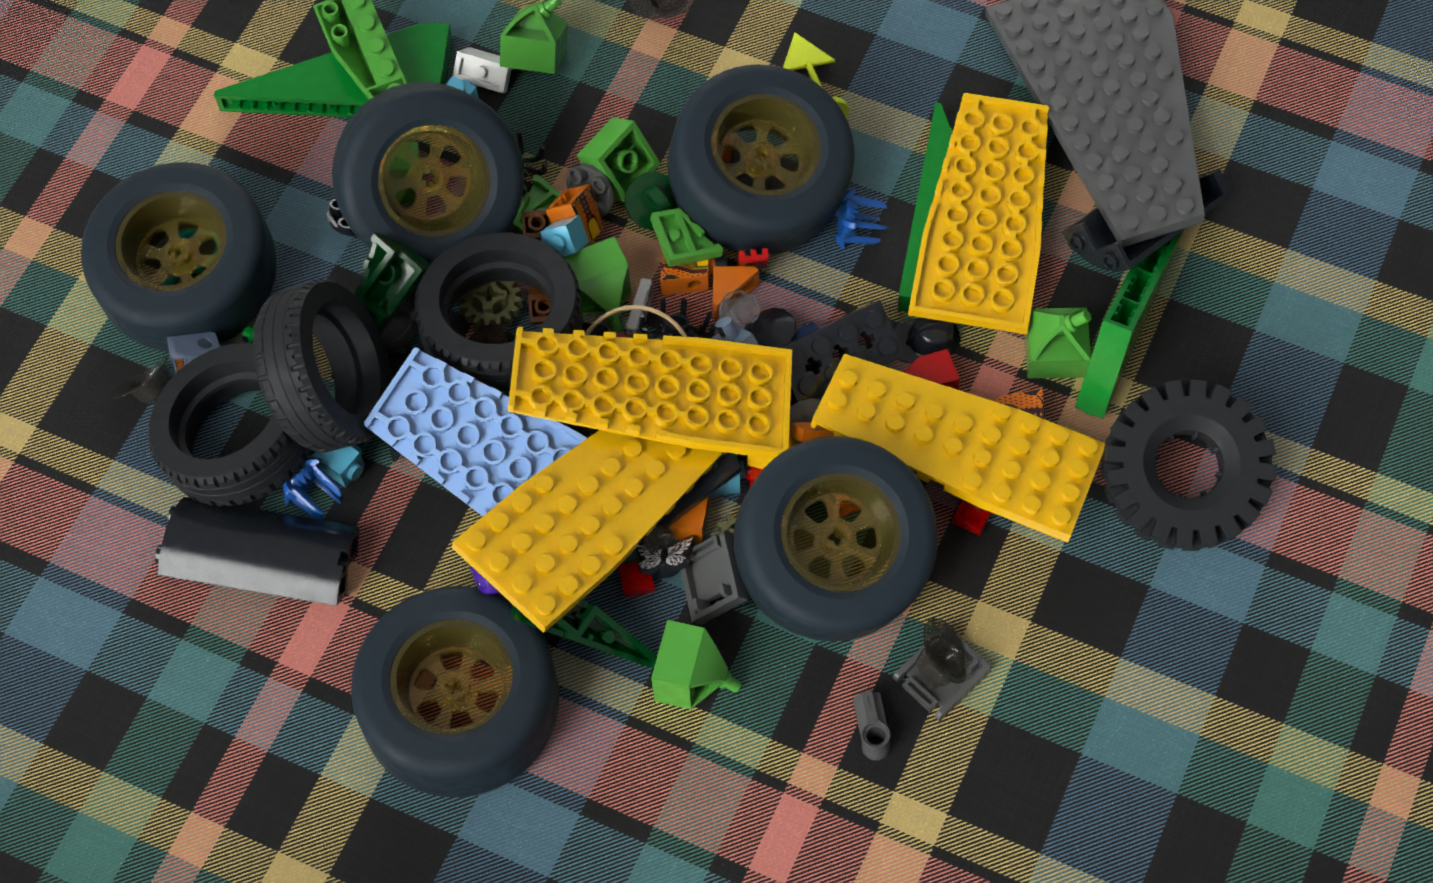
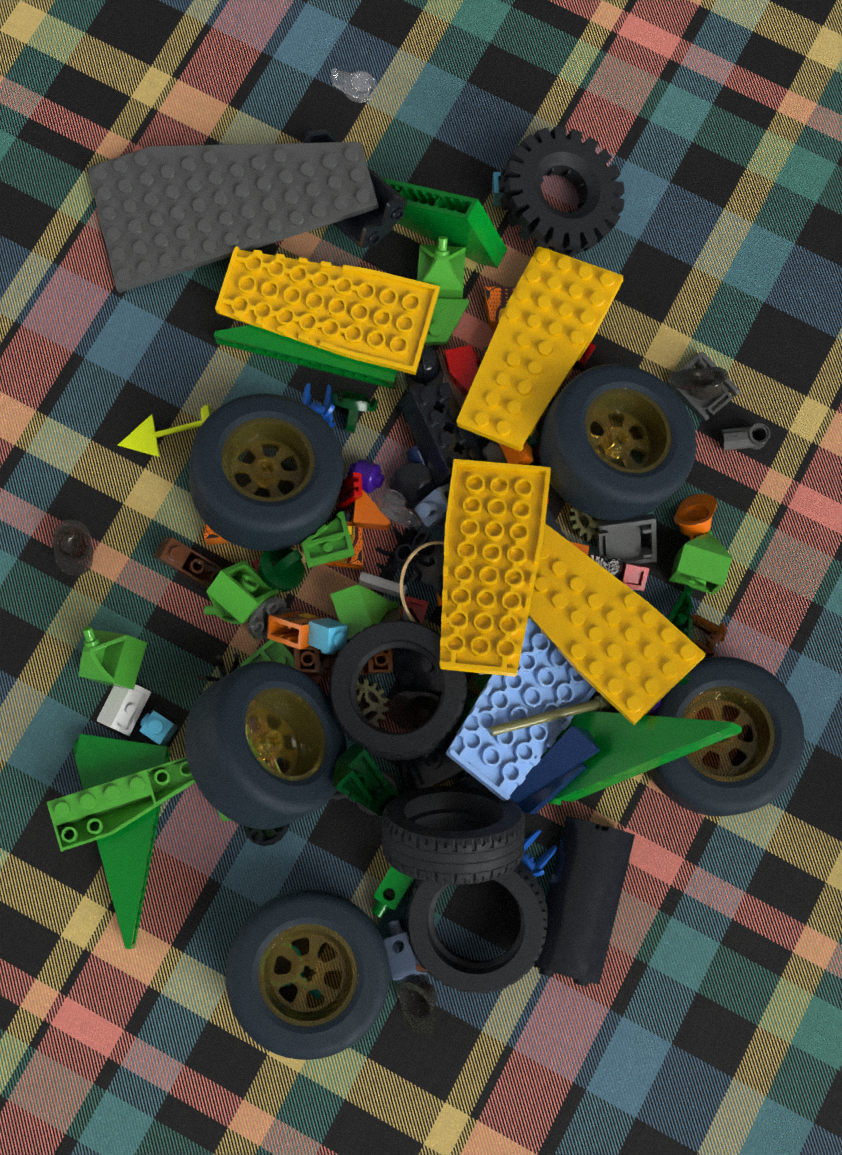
camera: 90 degrees left, 15 degrees up
none -> reddish brown slope [153,537,223,588]
none -> clear piece [331,67,376,103]
none -> dark green tile [331,391,378,434]
none -> dark purple head [347,459,384,493]
none -> bright green wing [424,298,469,345]
none -> olive bar [488,695,611,736]
none -> dark blue wedge [510,726,600,815]
none -> green slope [544,711,742,805]
none -> plate [620,562,649,591]
none -> orange piece [673,494,717,540]
none -> reddish brown piece [691,614,727,659]

